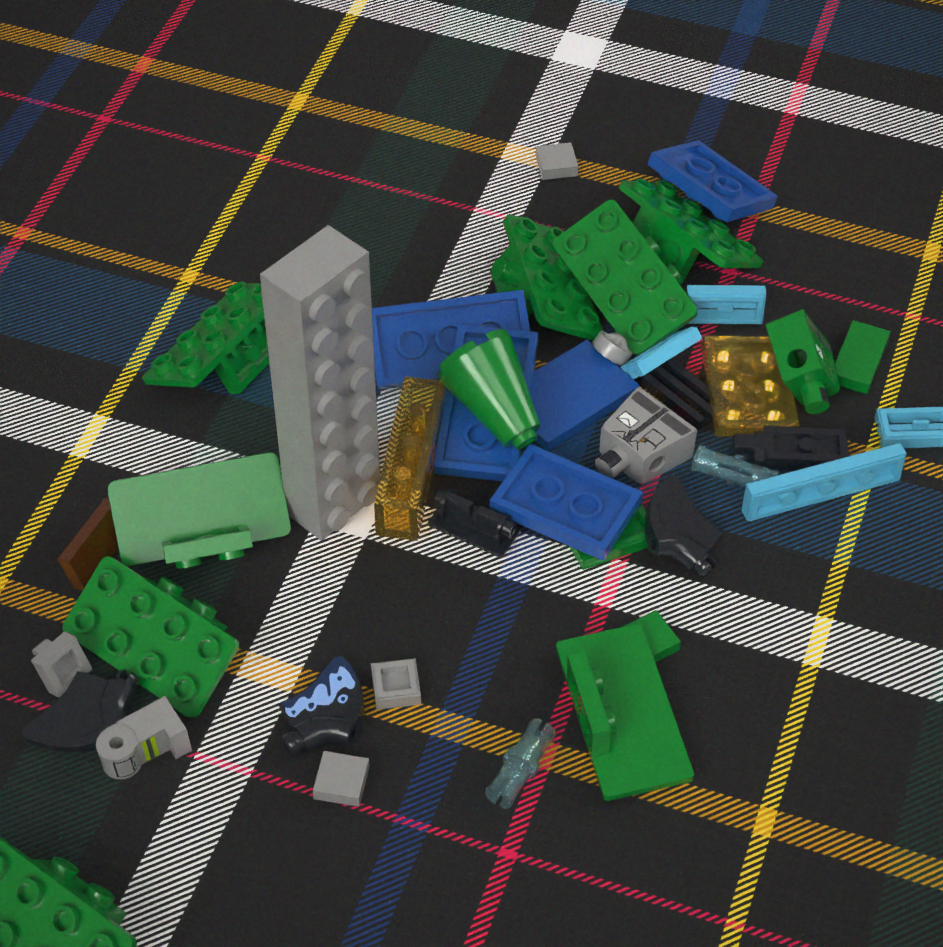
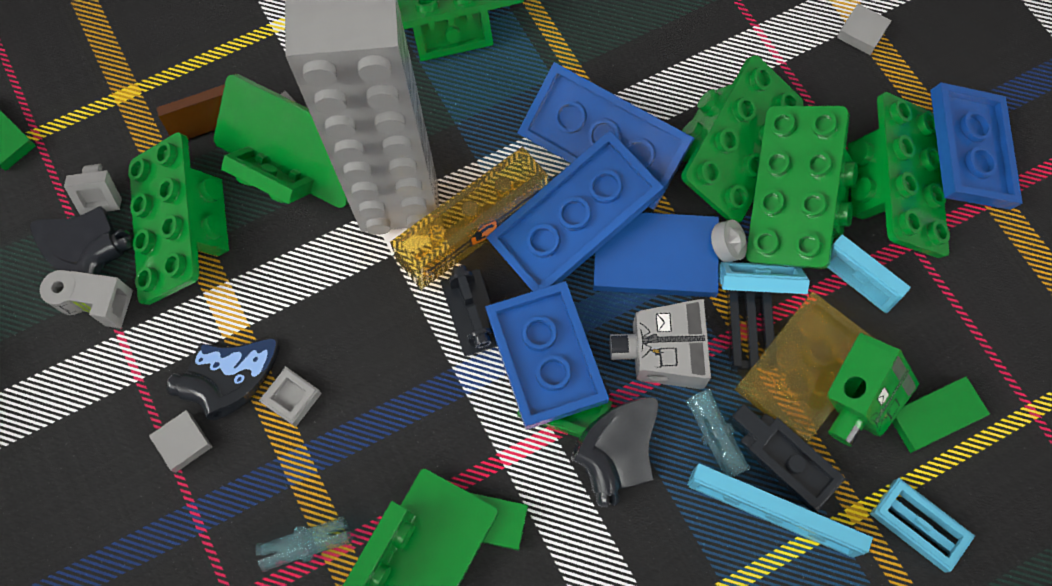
camera: 45 degrees right, 20 degrees up
green cone [436,329,541,450] -> none

